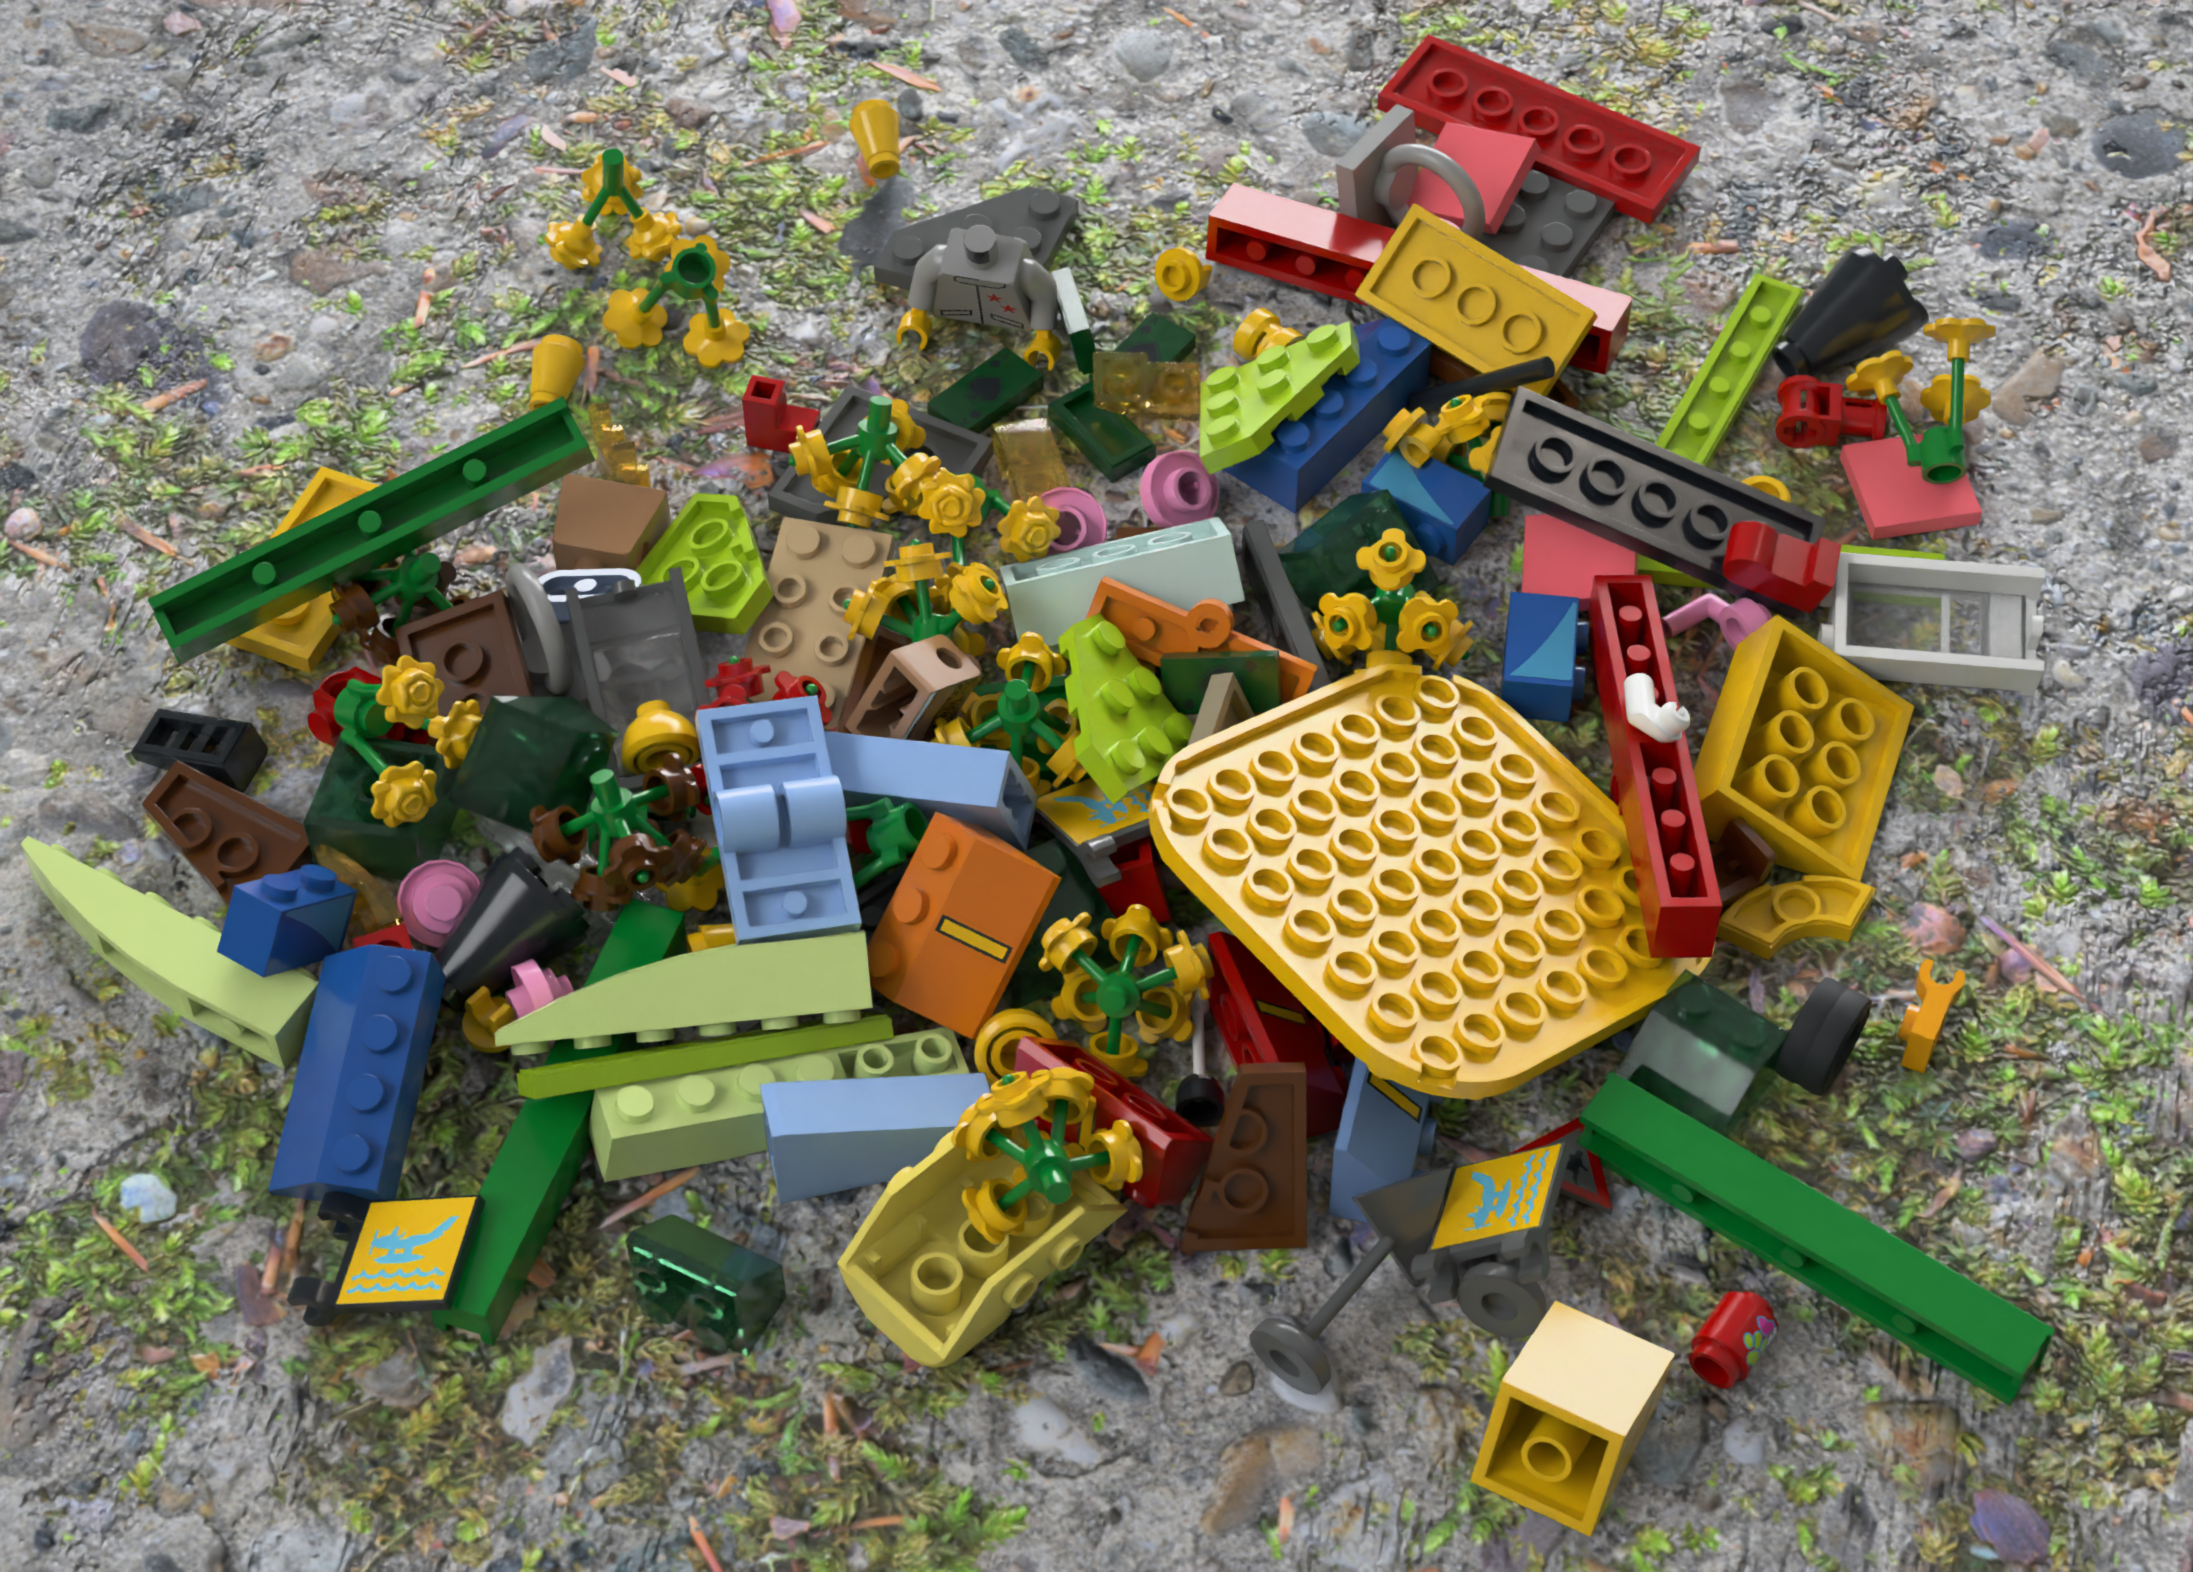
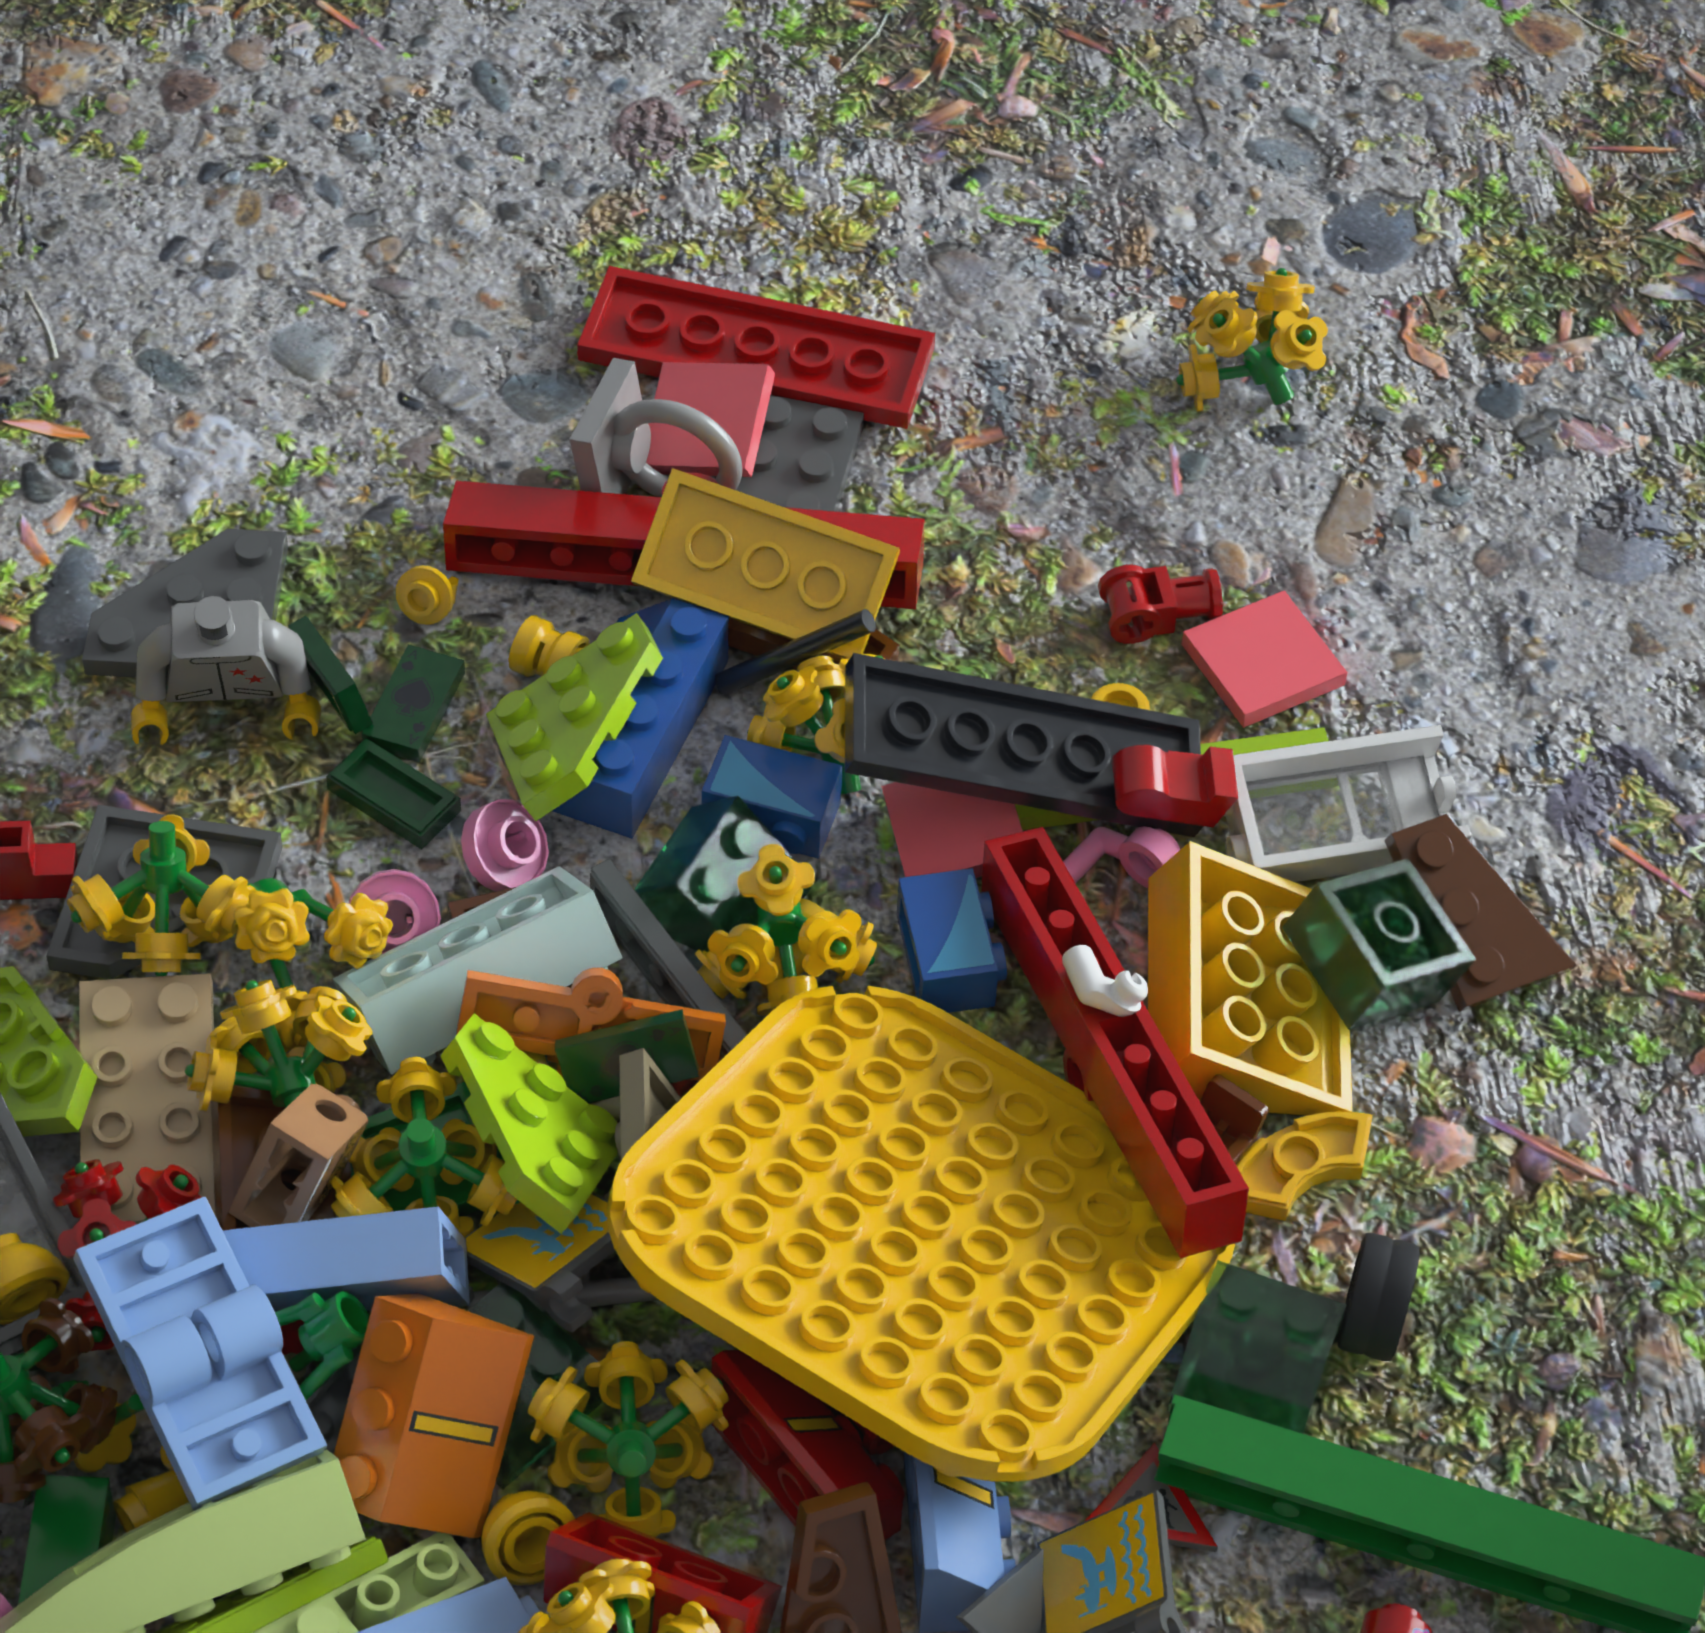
camera: 20 degrees left, 0 degrees up
yellow cone [849,99,900,179] -> none
dark green tile [927,347,1044,434] -> none
clear yellow slope [990,418,1070,504] -> none
clear yellow slope [1092,352,1200,422] -> none
red brick [1097,836,1171,923] -> none
black hinge [1175,994,1225,1127] -> none
yellow plate [1382,407,1443,469] -> none
lime tile [1655,273,1805,468] -> none
black cone [1771,244,1929,378] -> none
plant [1845,317,1996,484] -> none
light orange plate [1897,958,1965,1074] -> none
none -> yellow plant [1176,268,1328,412]
none -> clear green brick [1282,859,1476,1030]
none -> reddish brown wing [1384,814,1577,1012]

